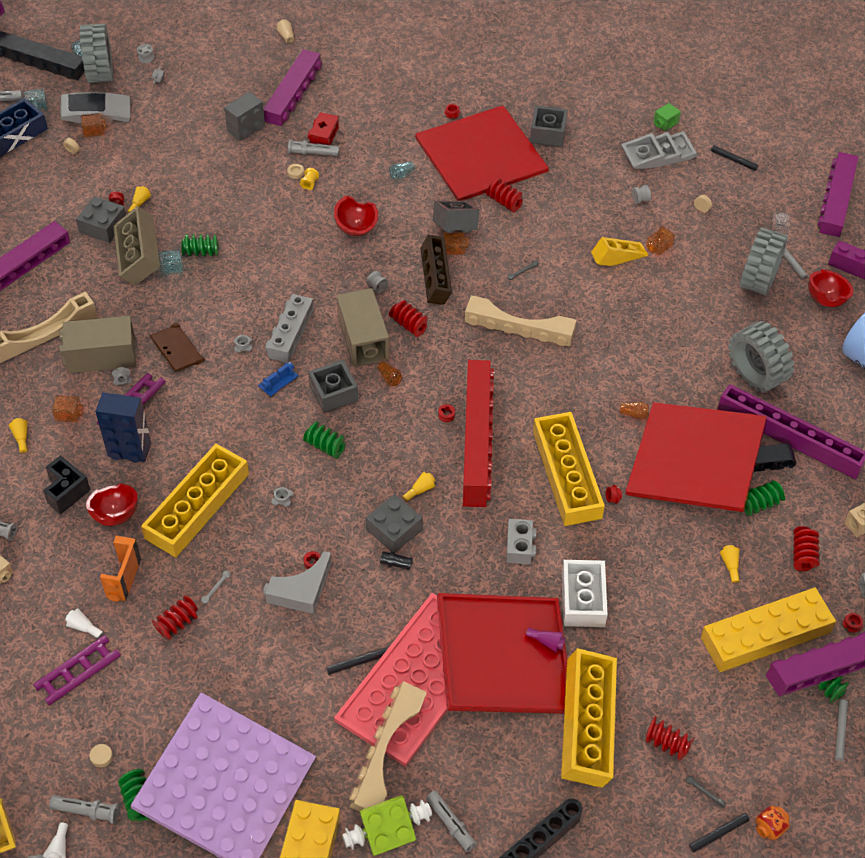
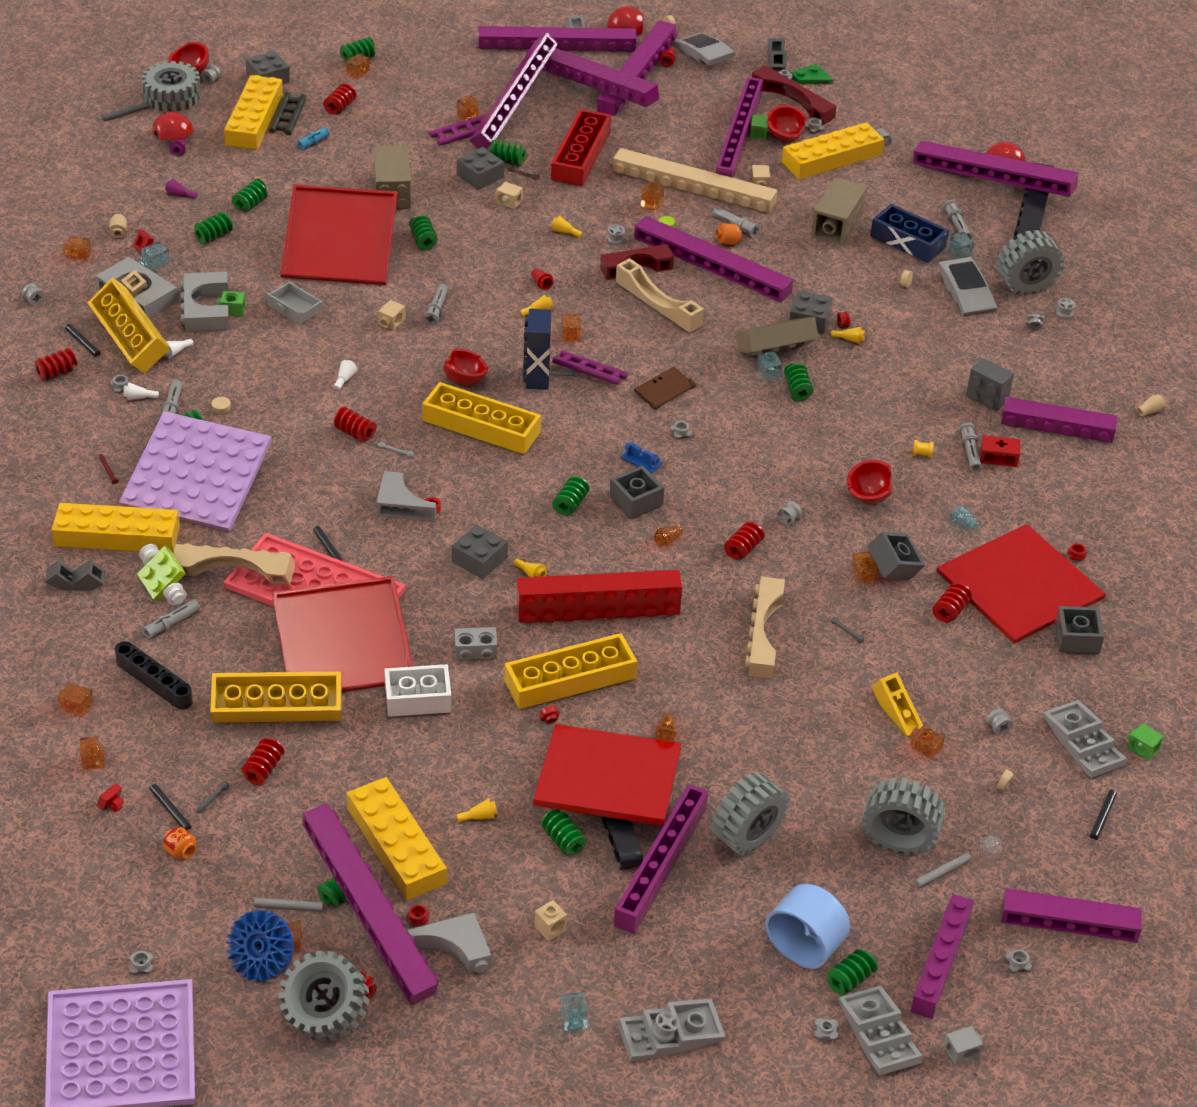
camera: 80 degrees right, 10 degrees down
magenta bar [33,635,121,706] -> none
black brick [43,455,91,515] -> none
dark tan brick [59,316,136,373] -> none
clear orange brick [81,113,107,137] -> none
orange panel [100,535,141,602] -> none
light grey plate [112,367,132,385] -> none
light grey brick [265,294,314,363] -> none
light grey plate [271,487,293,507] -> none
tan tile [287,164,304,179] -> none
dark tan brick [337,288,389,367] -> none
black pin [380,551,412,570] -> none
dark brown brick [420,234,452,305] -> none
magenta cone [526,627,566,652] -> none
red piece [793,526,820,572] -> none
red cylinder [808,269,854,308] -> none

